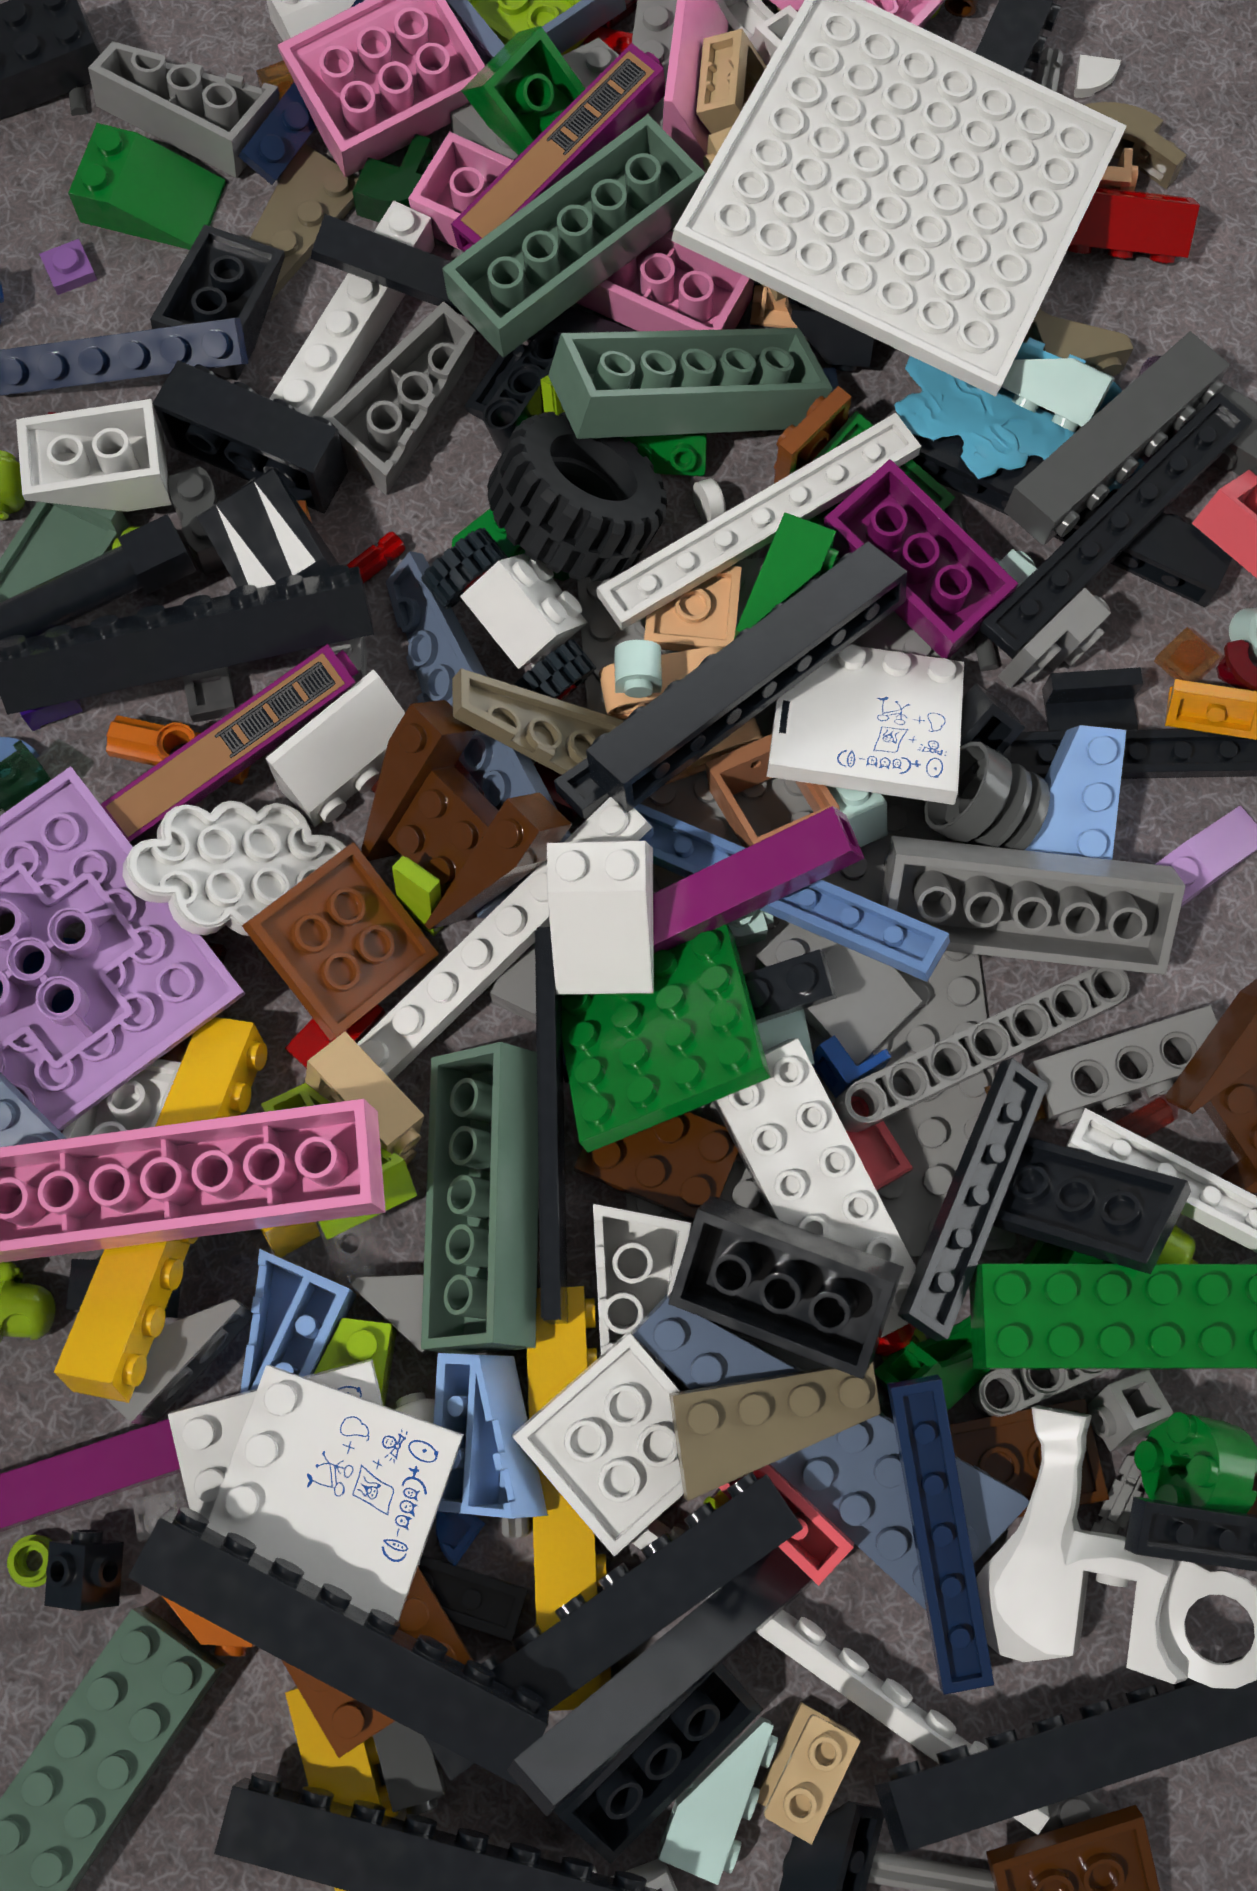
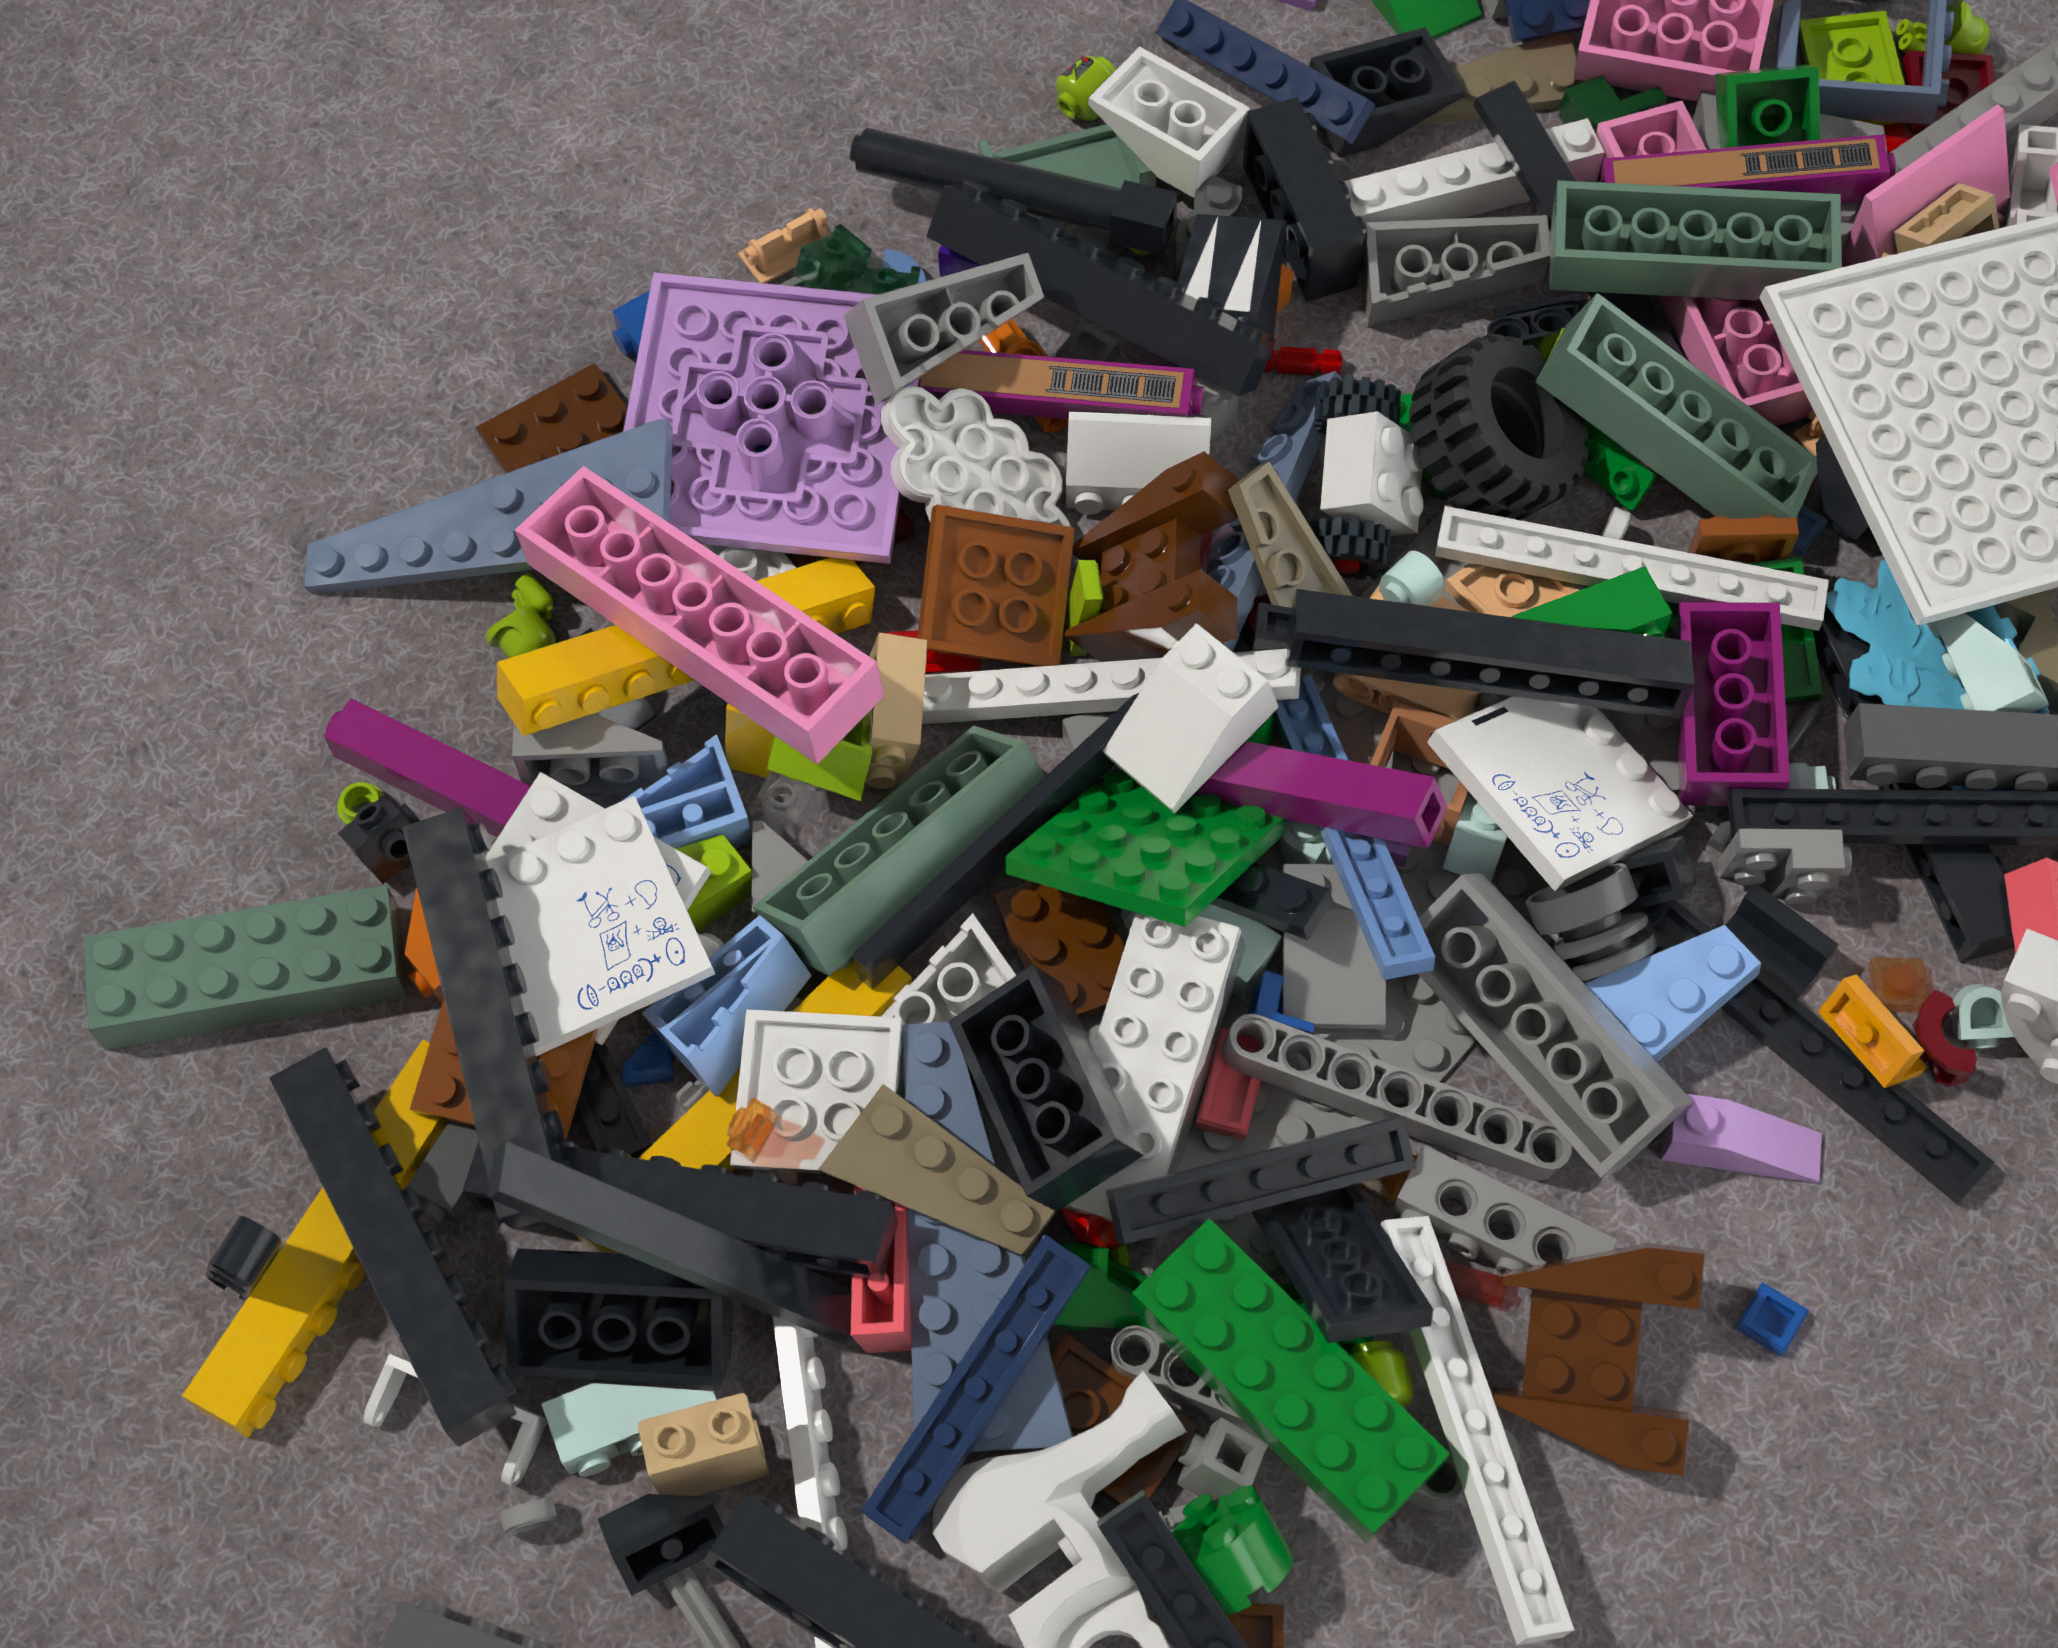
camera: 50 degrees right, 10 degrees down
none -> clear orange plate [726,1097,780,1163]
none -> light grey wedge [844,253,1044,405]

